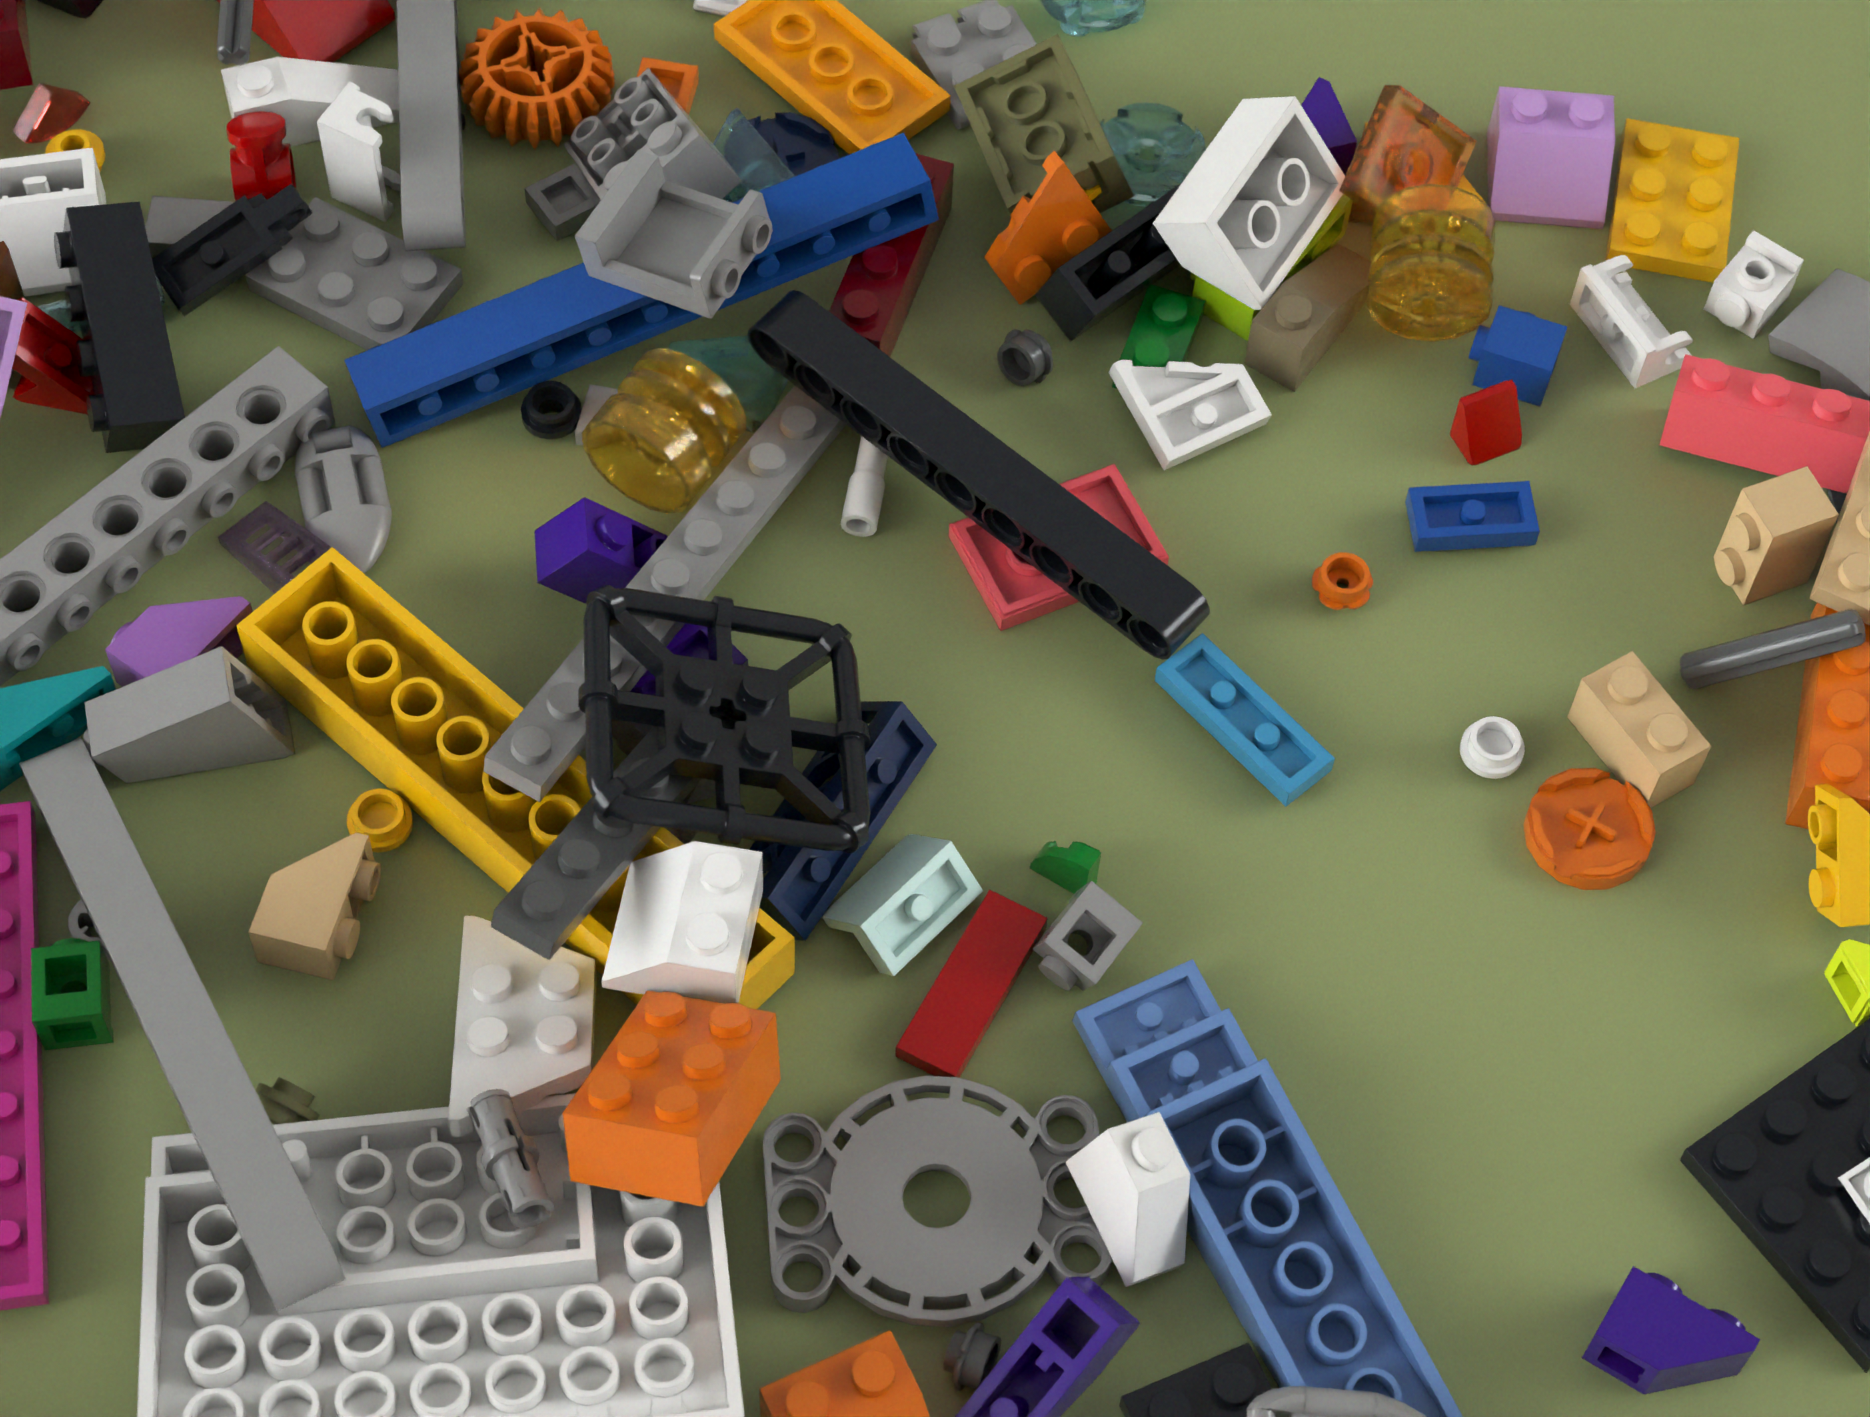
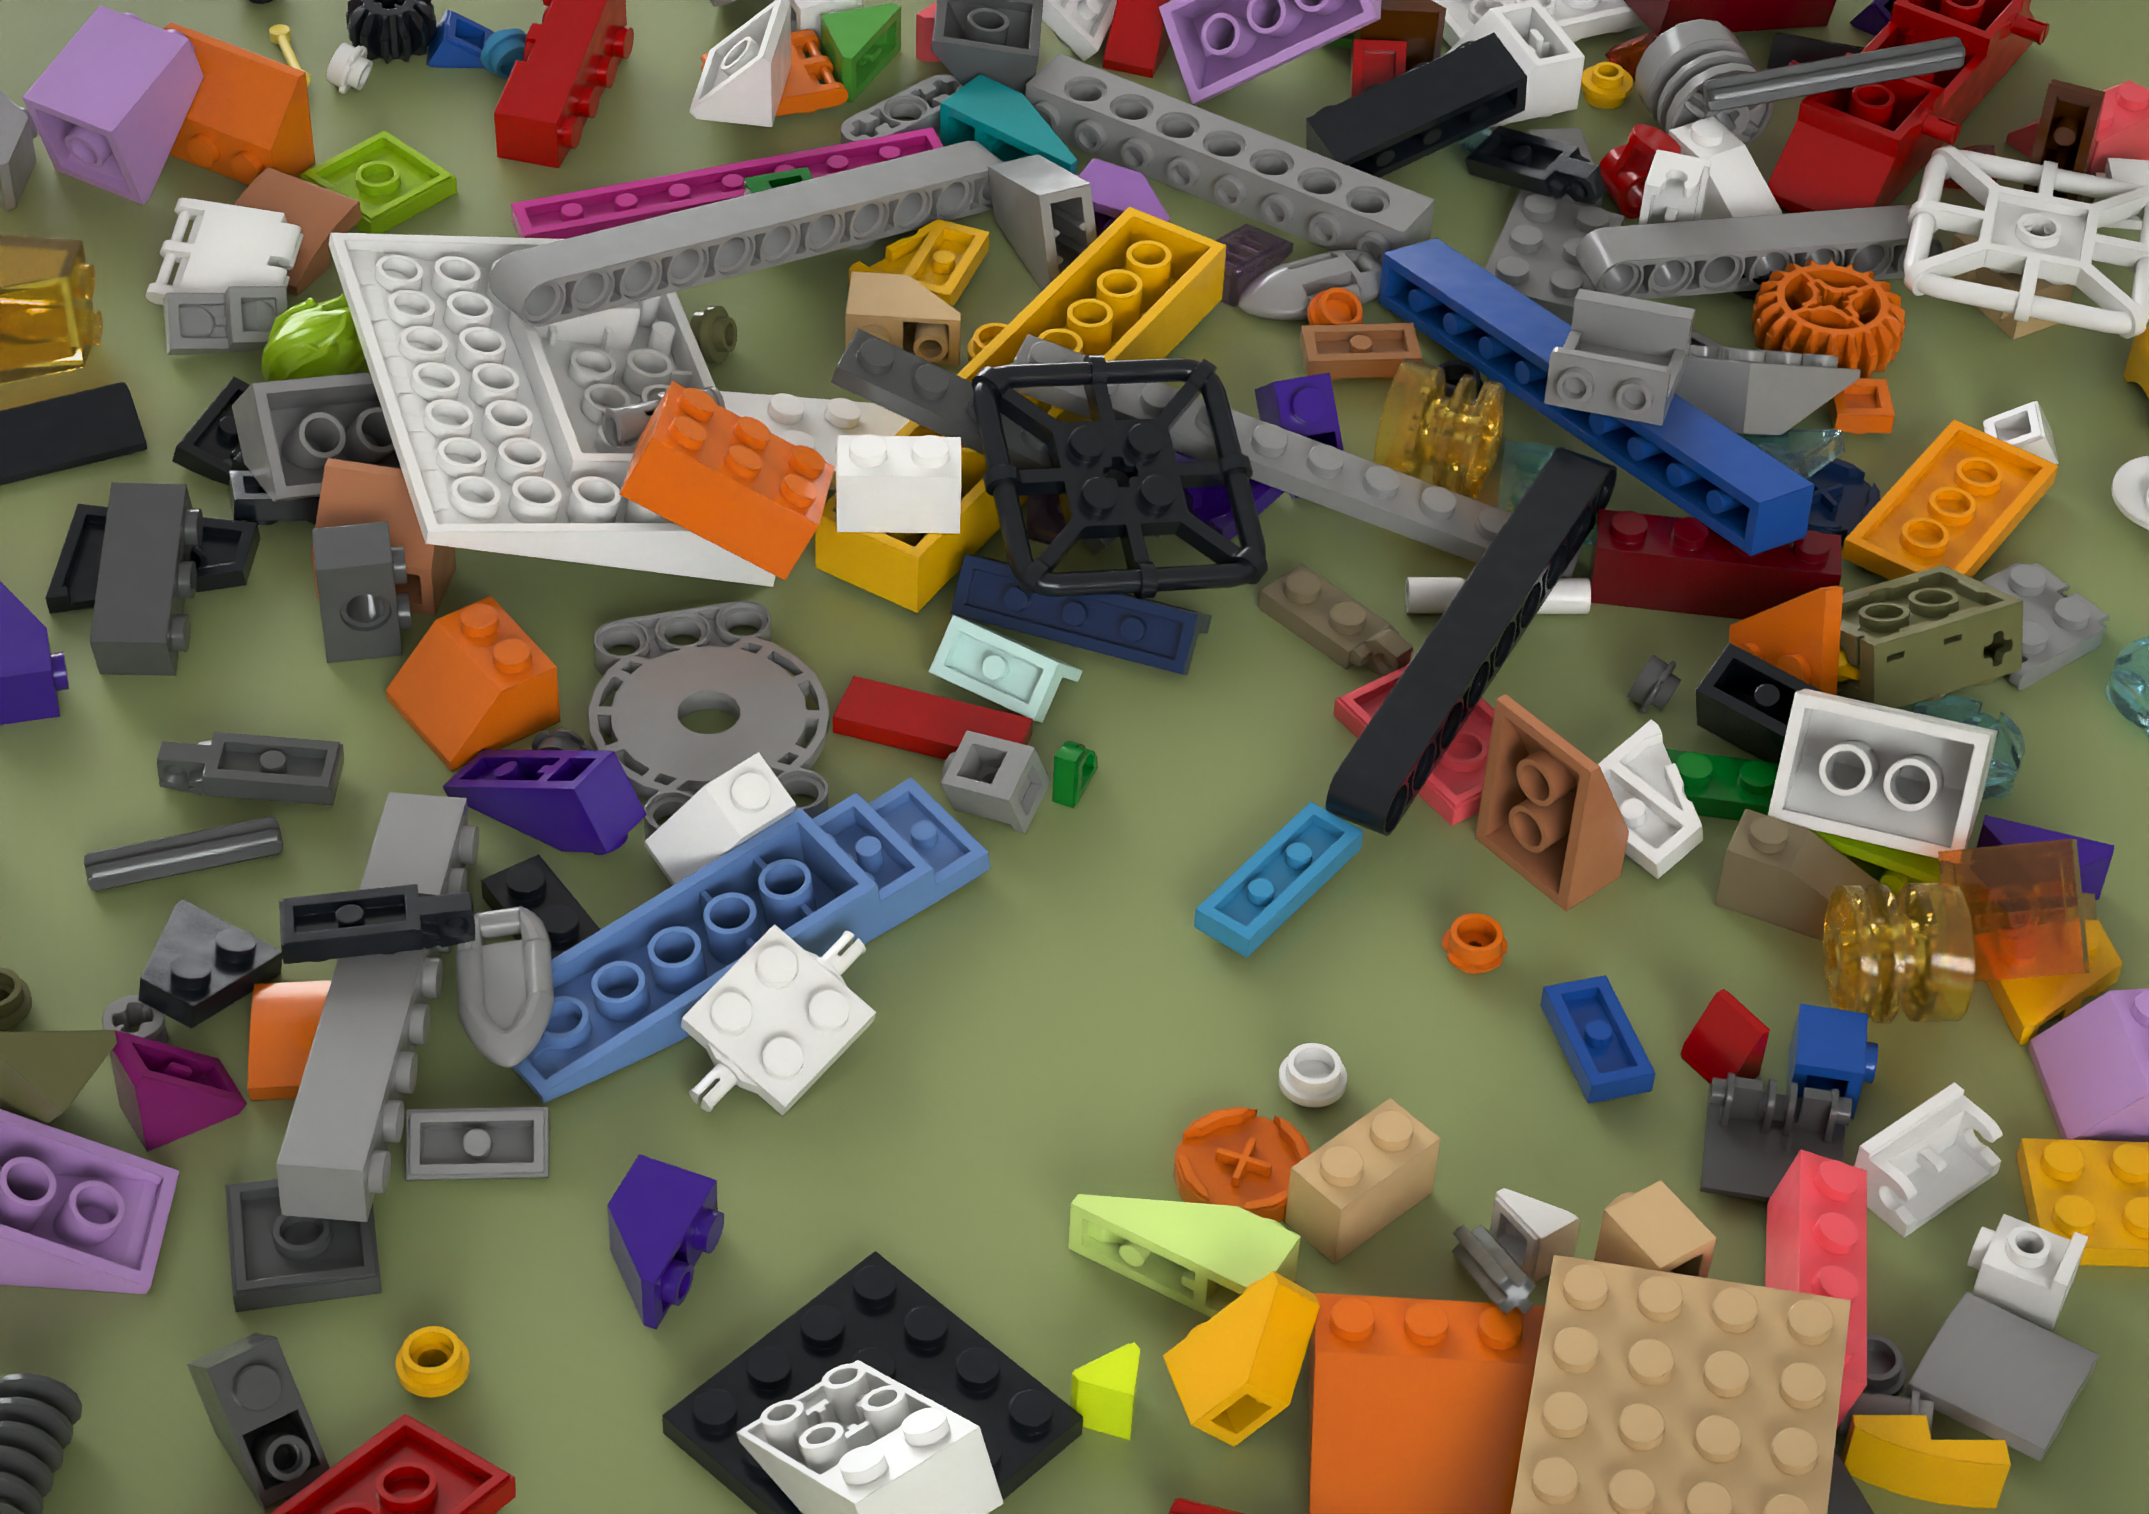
camera: 80 degrees right, 15 degrees down
none -> white plate [681,924,876,1116]
none -> yellow wing [849,219,990,307]
none -> yellowish green slope [1068,1194,1301,1318]
none -> dark tan hinge [1258,563,1413,677]
none -> medium nougat plate [1299,323,1422,380]
none -> orange plate [1307,287,1363,325]
none -> nougat slope [1475,694,1629,911]
none -> white slope [1489,1188,1581,1283]
none -> light grey wheel [1635,19,1774,149]
none -> dark grey hinge [1700,1073,1852,1202]

